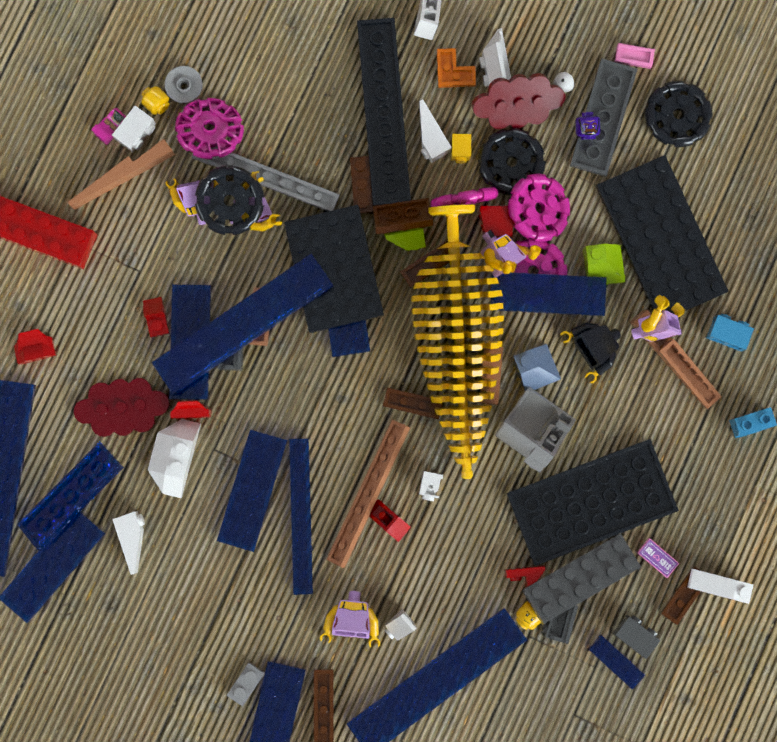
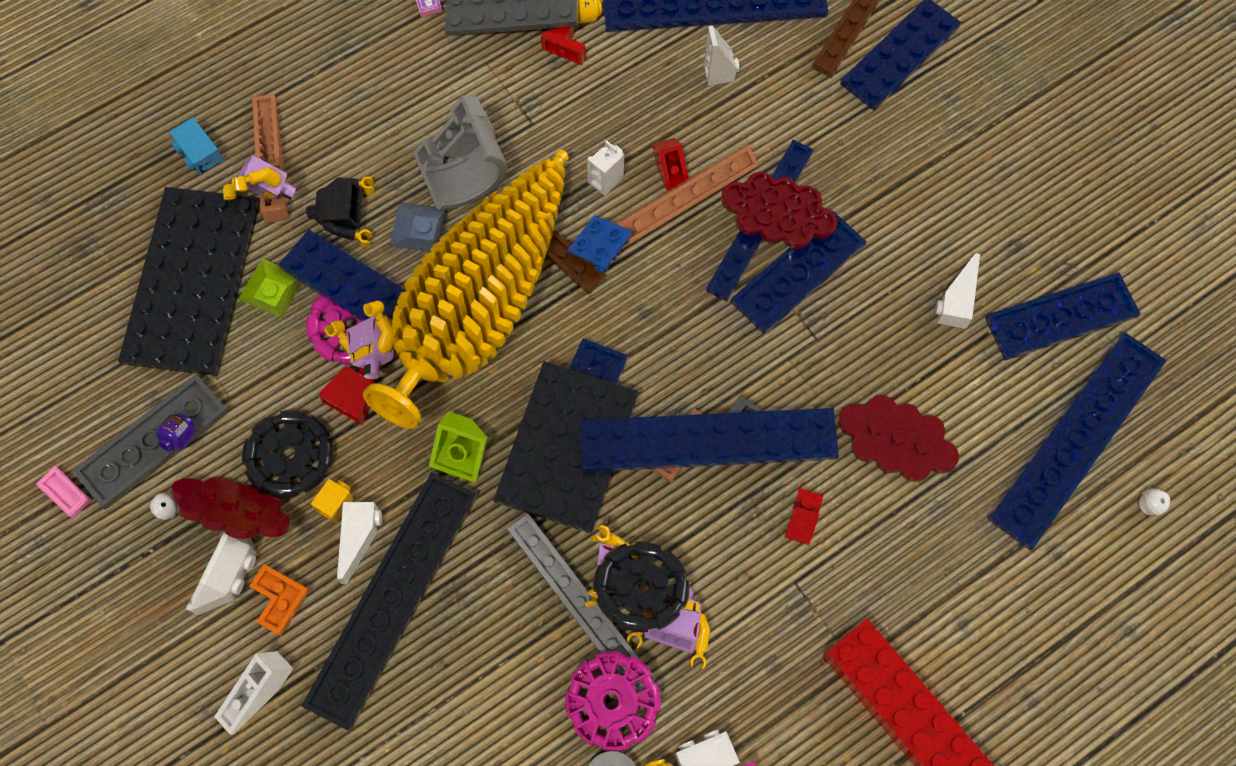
camera: 145 degrees left, 15 degrees down
red slope [14,329,57,365] -> none
clear blue plate [17,441,124,551] -> none
nougat slope [68,139,175,210] -> none
white wedge [148,419,201,498] -> none
clear blue plate [169,284,211,400] -> none
red slope [170,401,211,419] -> none
light grey plate [226,662,265,707] -> none
torso [320,591,380,647] -> none
reddish brown plate [350,156,373,214] -> none
reddish brown plate [373,198,434,234] -> none
reddish brown plate [400,240,450,288] -> none
dark pink plate [430,187,498,207] -> none
black plate [506,439,679,566] -> none
dark pink plate [508,174,570,242] -> none
black plate [645,81,713,147] -> none
dark azure hinge [729,407,777,438] -> none
none -> blue hinge [567,215,632,273]
none -> dark red plate [721,172,837,249]

